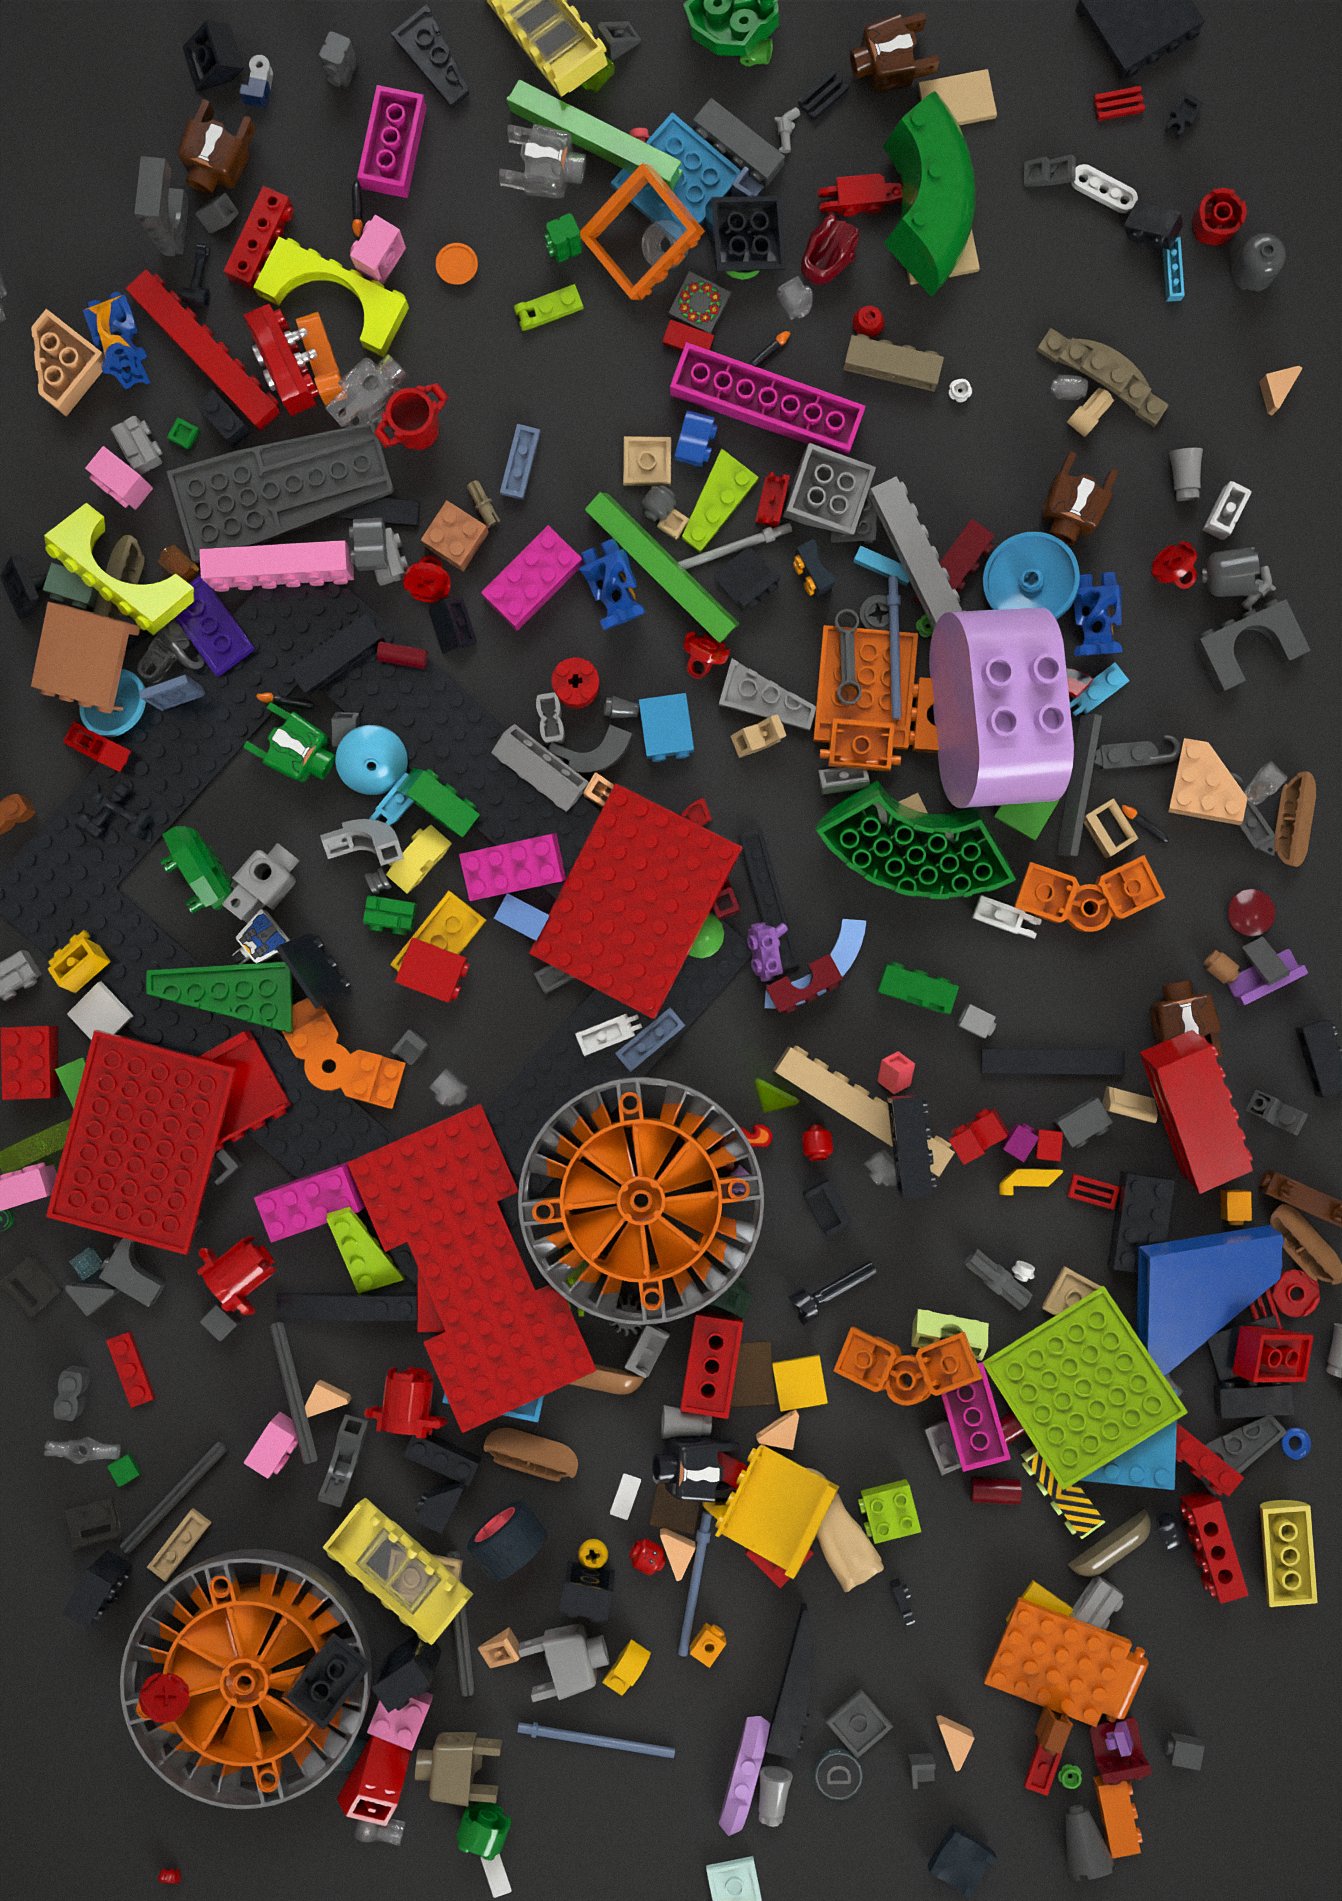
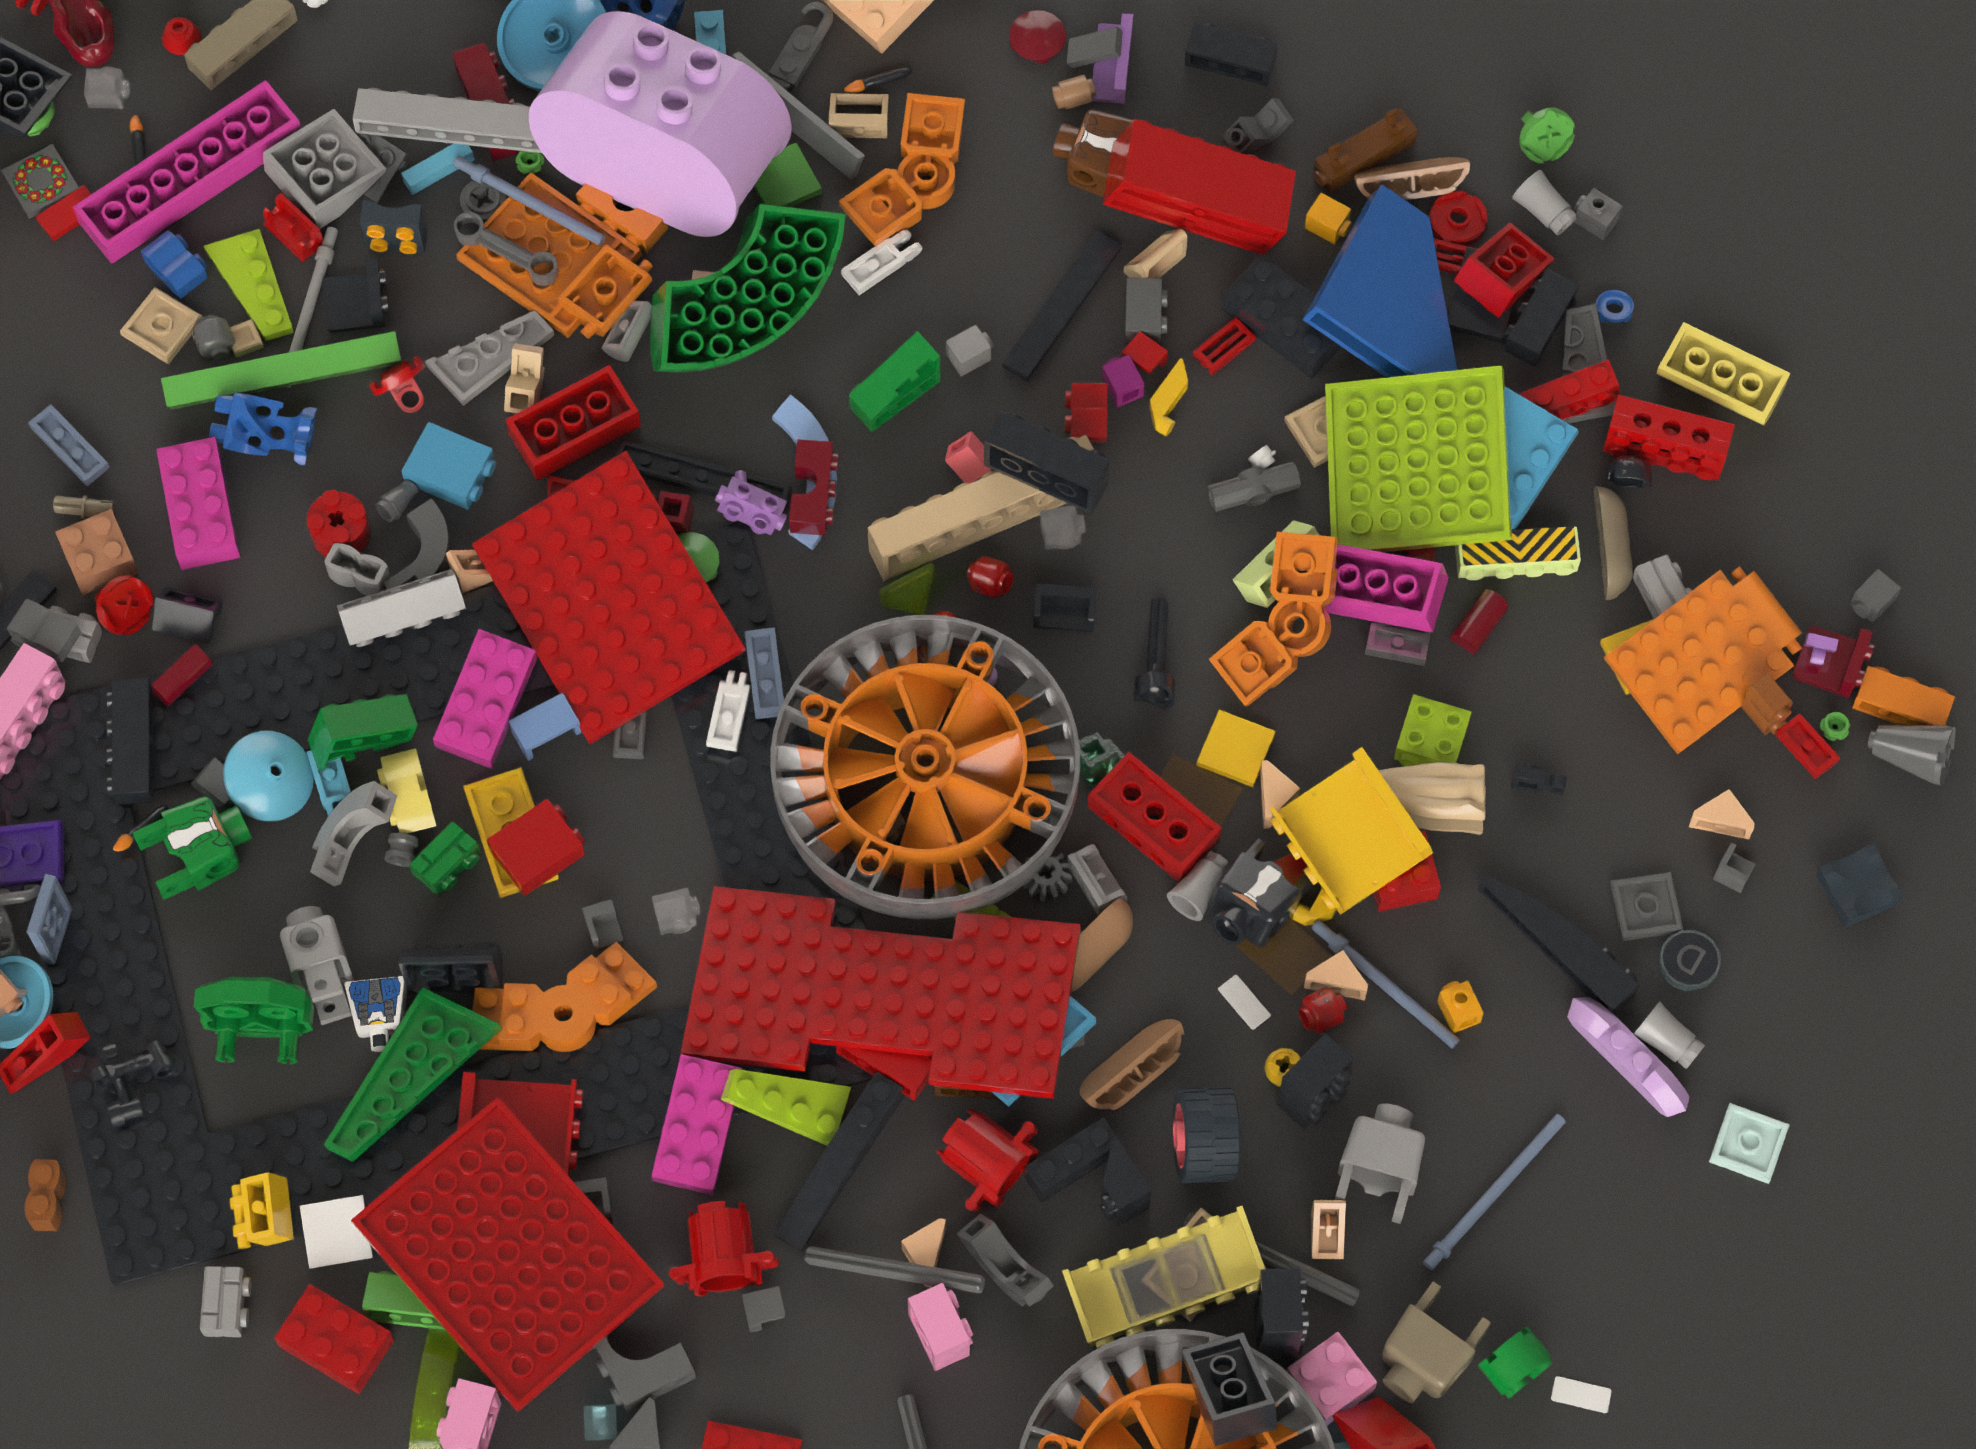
camera: 55 degrees left, 20 degrees down
yellow brick [602,1639,651,1696] -> none
none -> red brick [505,365,641,481]

